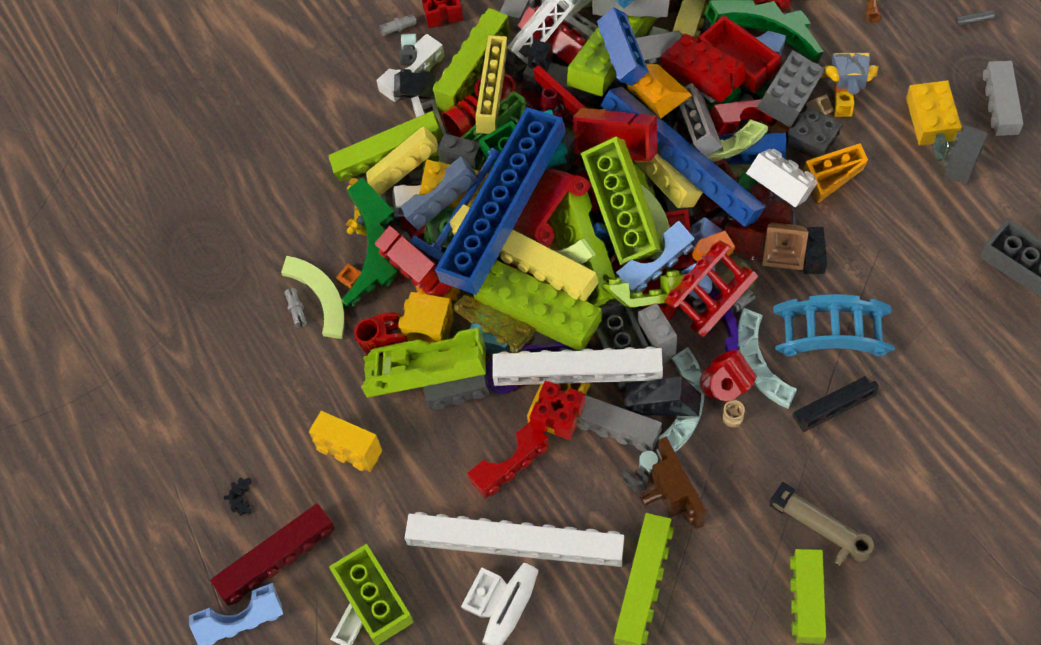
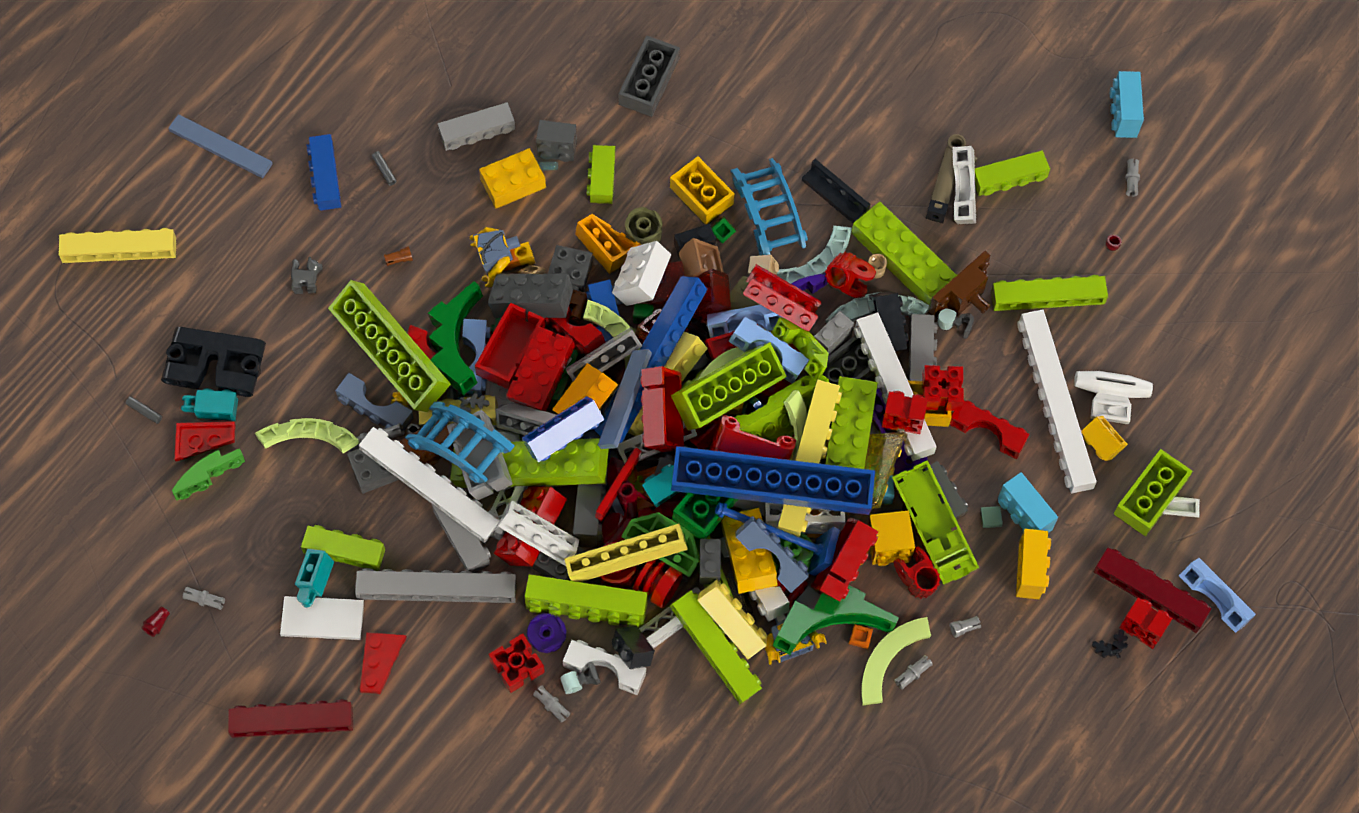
camera: 120 degrees left, 5 degrees up
black brick [527,39,553,72] -> none
orange leg [692,231,735,261] -> none
none -> dark grey animal [460,393,490,413]
none -> dark purple plate [527,613,567,653]
none -> lime brick [587,145,615,204]
none -> sand blue tile [598,349,652,449]
none -> olive brick [625,207,662,245]
none -> yellow brick [670,156,735,225]
none -> green slope [711,216,736,244]
none -> tan brick [748,255,779,275]
none -> lime brick [851,202,957,306]
none -> red brick [882,391,928,435]
none -> light grey pin [950,616,981,638]
none -> white arch [953,146,976,224]
none -> sand green tile [980,506,1003,528]
none -> medium azure brick [998,472,1058,533]
none -> yellow brick [1081,416,1128,461]
none -> red brick [1119,597,1173,649]

